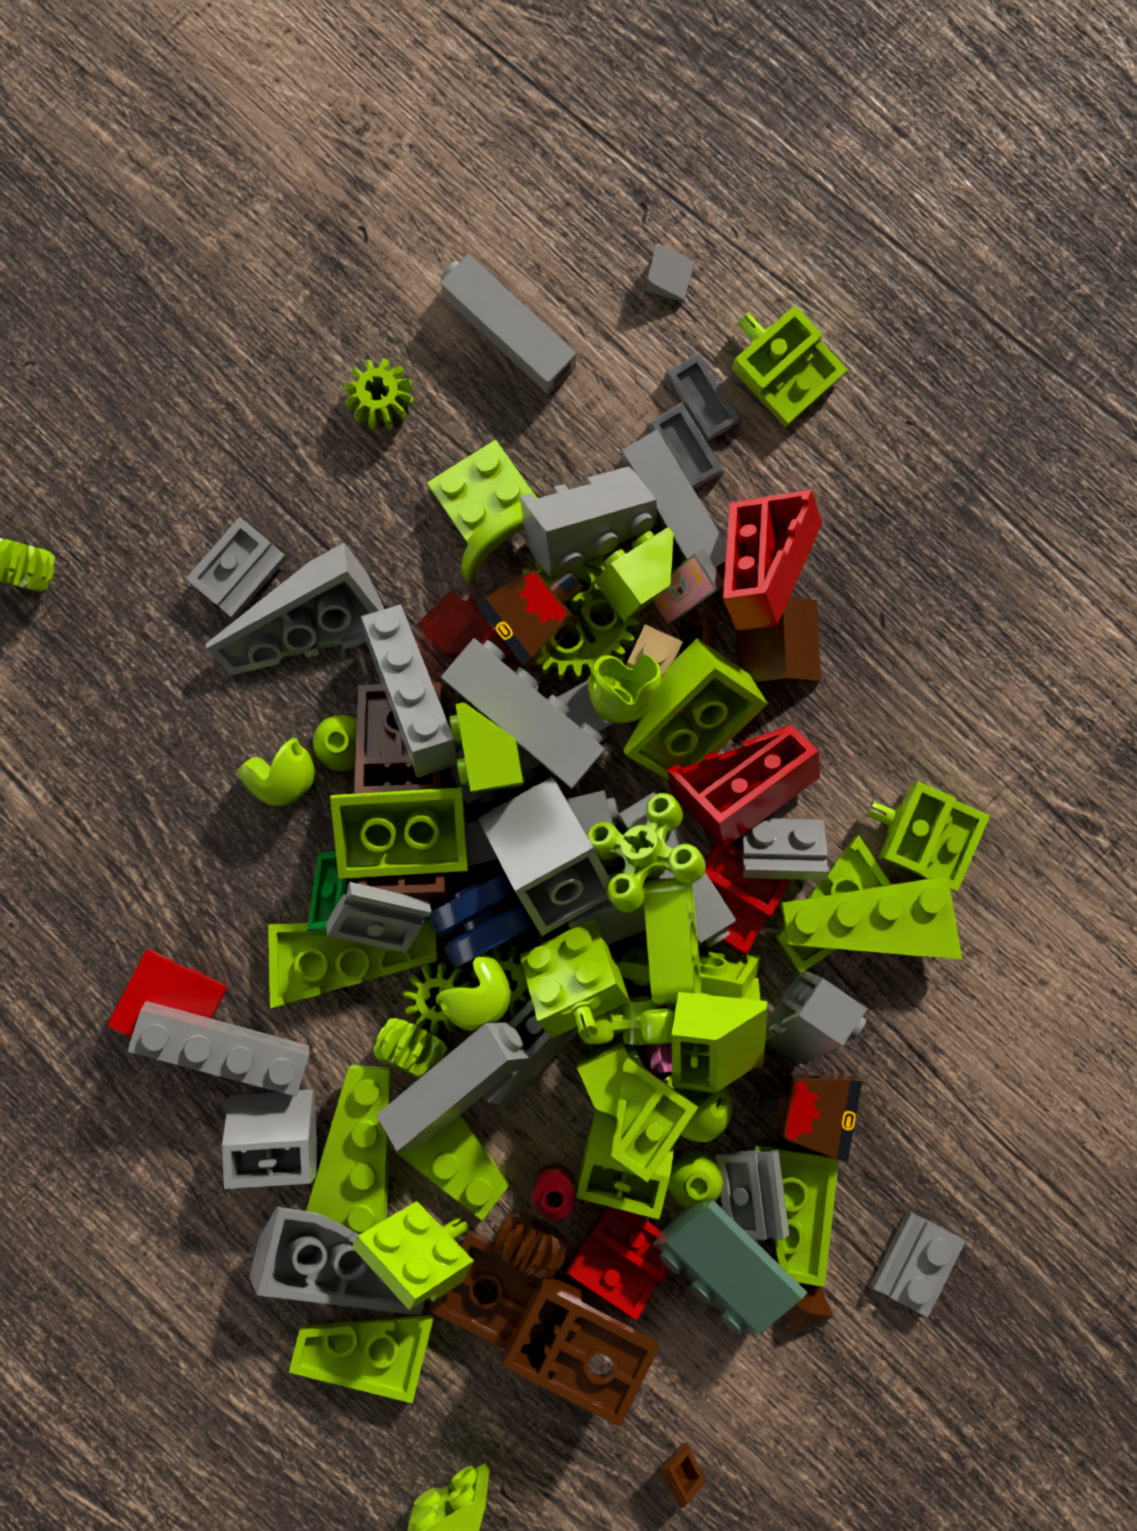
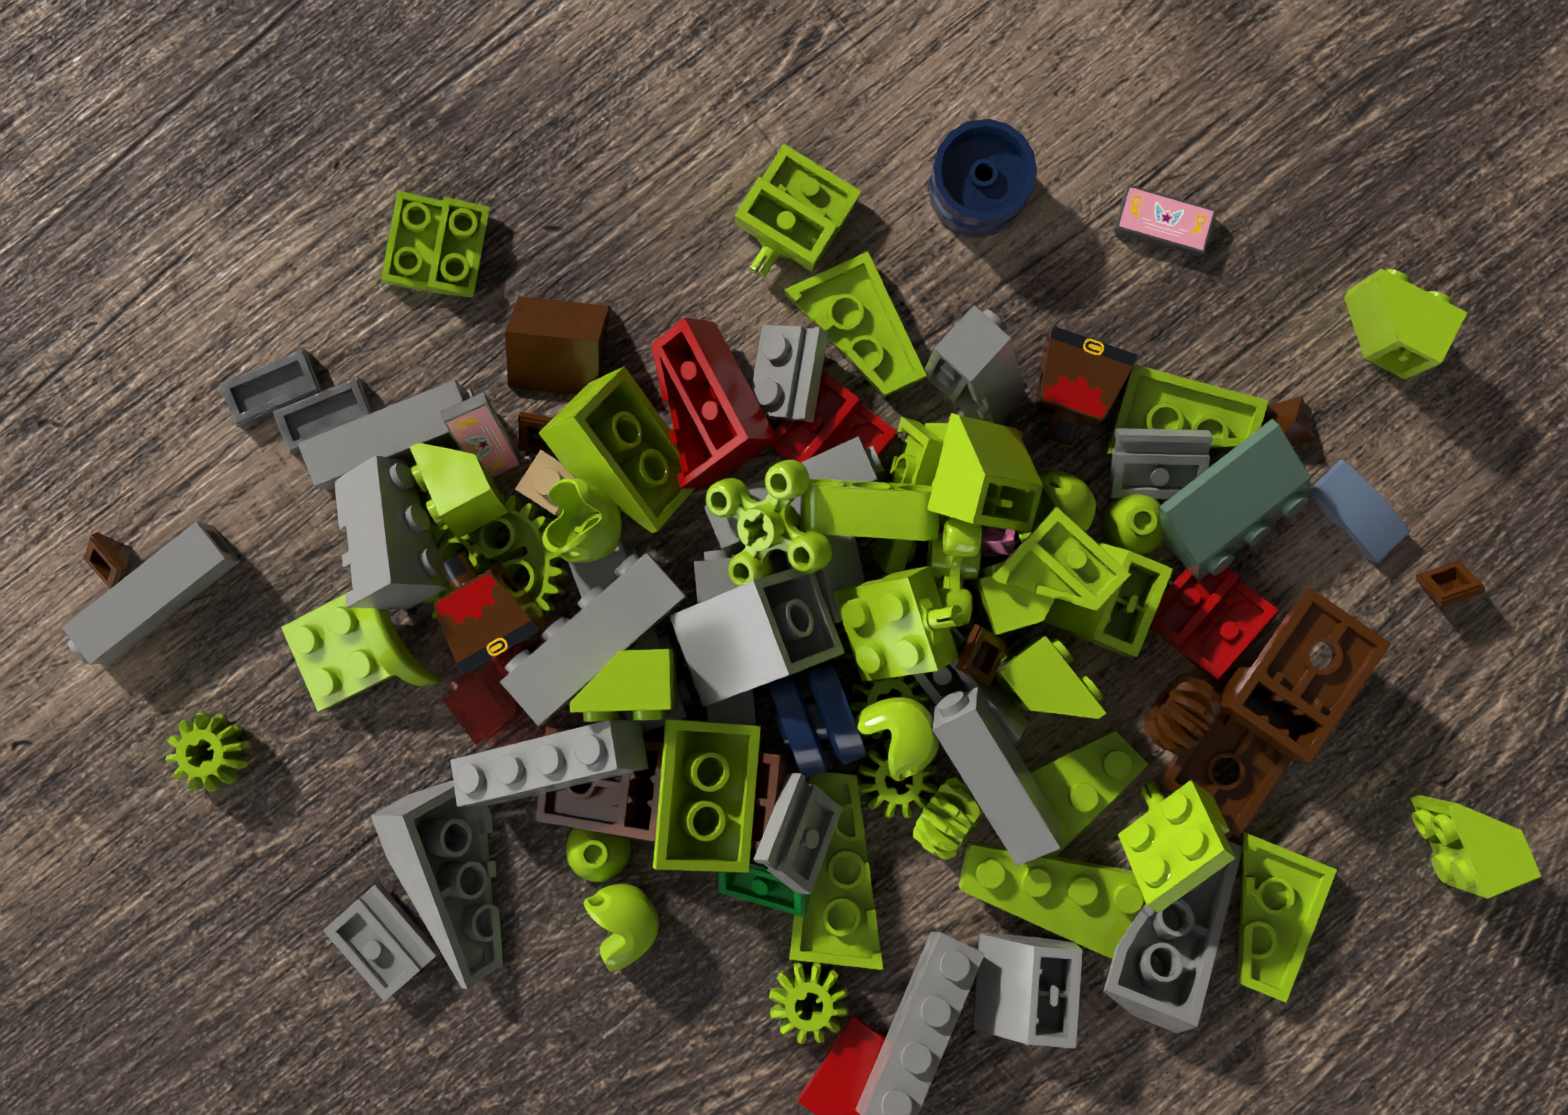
camera: 70 degrees left, 0 degrees up
dark red head [533,1164,576,1220] -> none
light grey slope [645,244,694,302] -> none
red wedge [723,490,822,630] -> none
lime plate [731,305,848,428] -> none
lime wing [780,876,963,960] -> none
light grey plate [870,1210,965,1318] -> none
none -> reddish brown slope [84,532,132,589]
none -> lime slope [381,190,490,298]
none -> lime gear [769,961,849,1044]
none -> dark blue wheel [928,119,1037,238]
none -> reddish brown slope [955,624,1008,688]
none -> lime slope [994,636,1106,719]
none -> bright pink tile [1113,185,1216,257]
none -> sand blue slope [1309,460,1410,563]
none -> lime slope [1344,268,1468,380]

